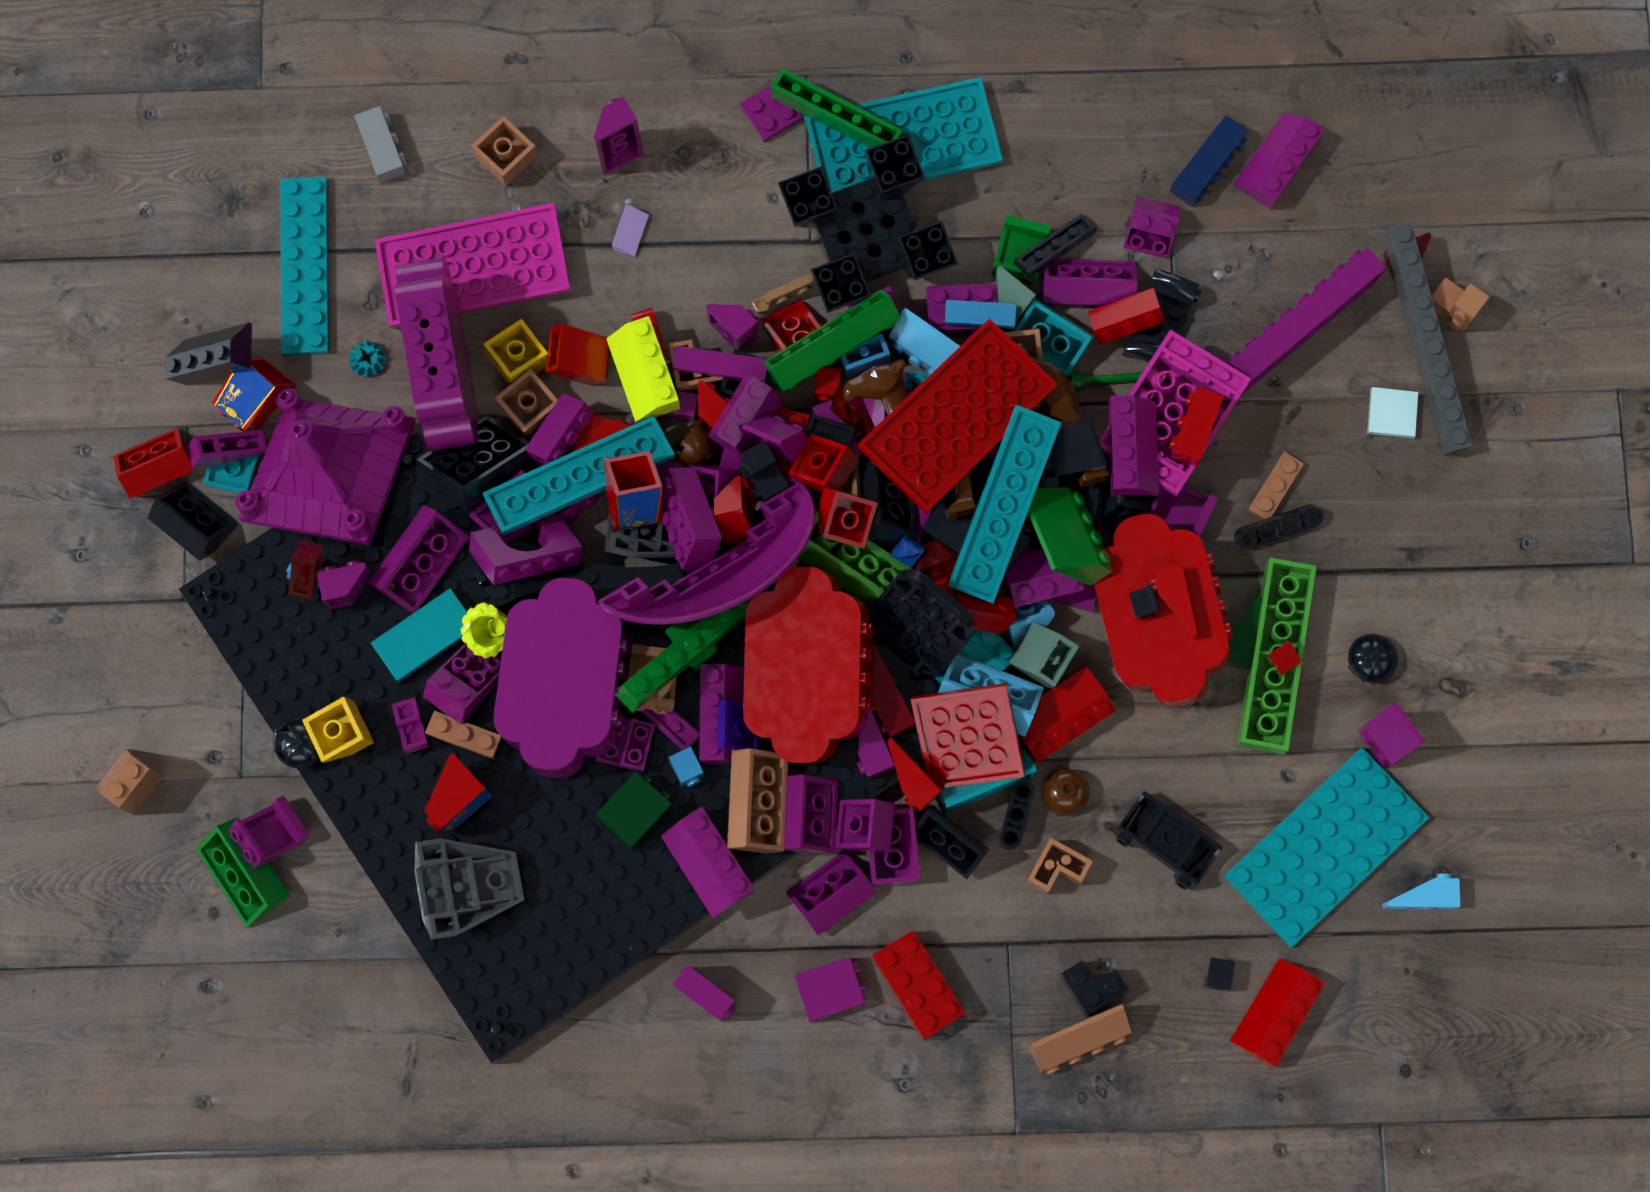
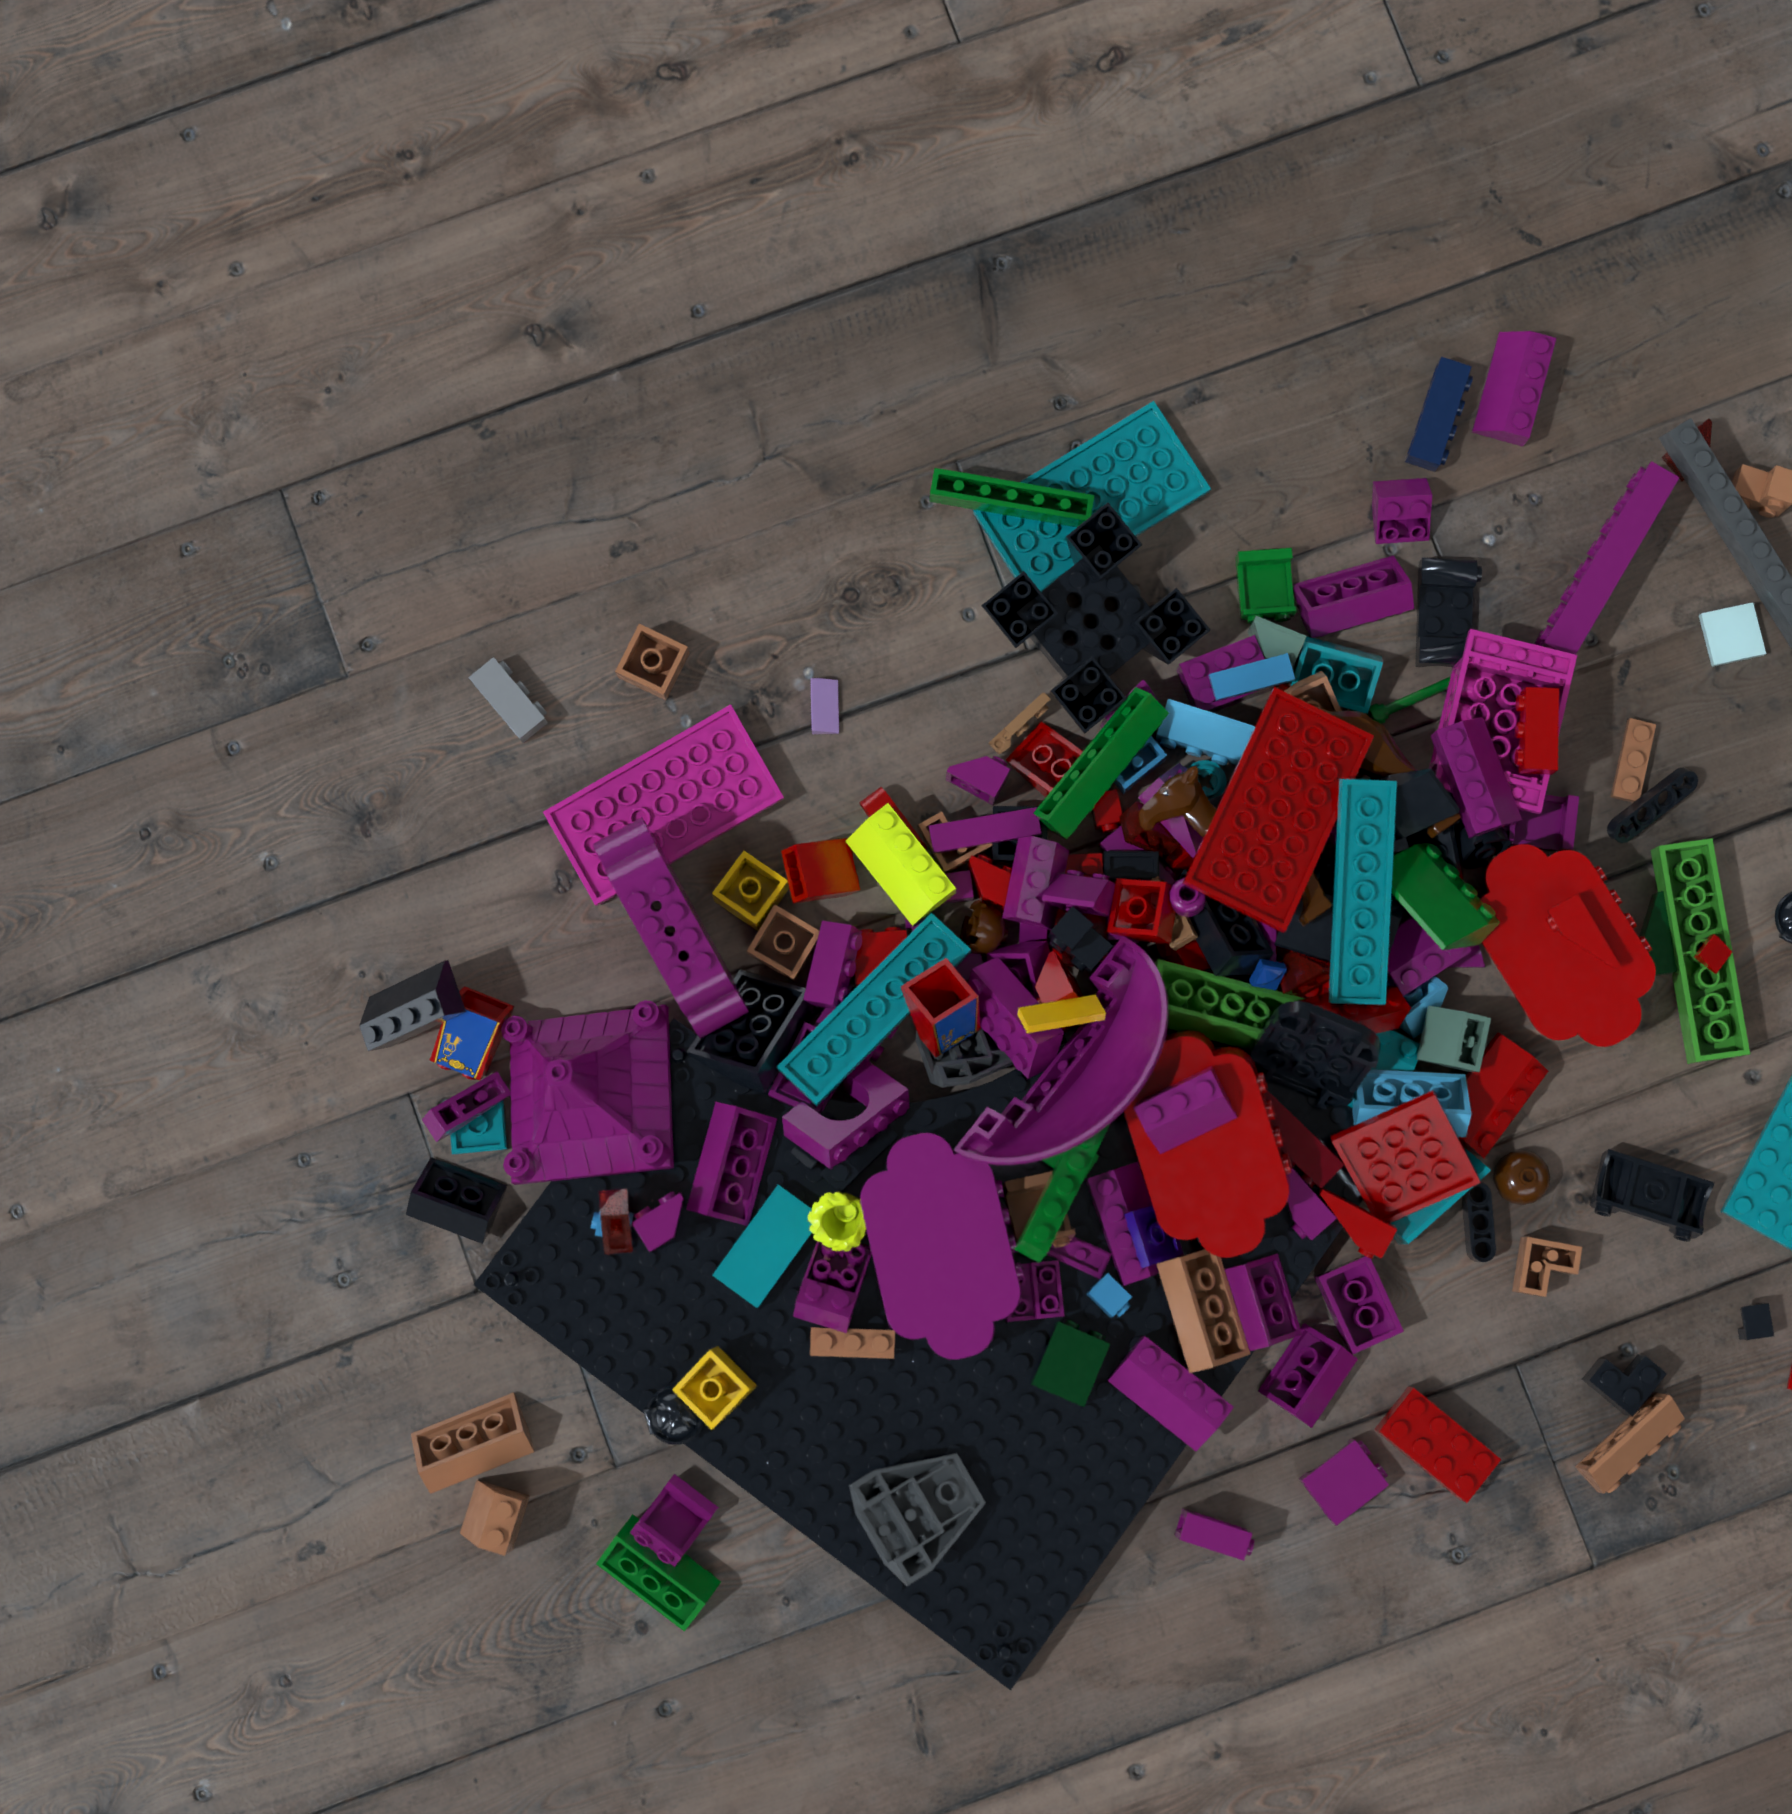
camera: 20 degrees left, 5 degrees up
red slope [113,428,195,499] -> none
teal plate [280,177,329,356] -> none
teal gear [348,340,386,377] -> none
magenta slope [392,697,429,754] -> none
red slope [425,753,492,836] -> none
magenta slope [594,97,643,175] -> none
magenta plate [740,85,802,143] -> none
red slope [818,487,878,549] -> none
magenta slope [835,799,895,852] -> none
black slope [915,805,990,879] -> none
black tile [1013,213,1097,278] -> none
red brick [1088,288,1165,345] -> none
black panel [1129,583,1160,621] -> none
none -> nougat slope [411,1392,534,1494]
none -> yellow tile [1017,995,1106,1033]
none -> magenta slope [1134,1066,1237,1154]
none -> magenta head [1170,878,1206,917]

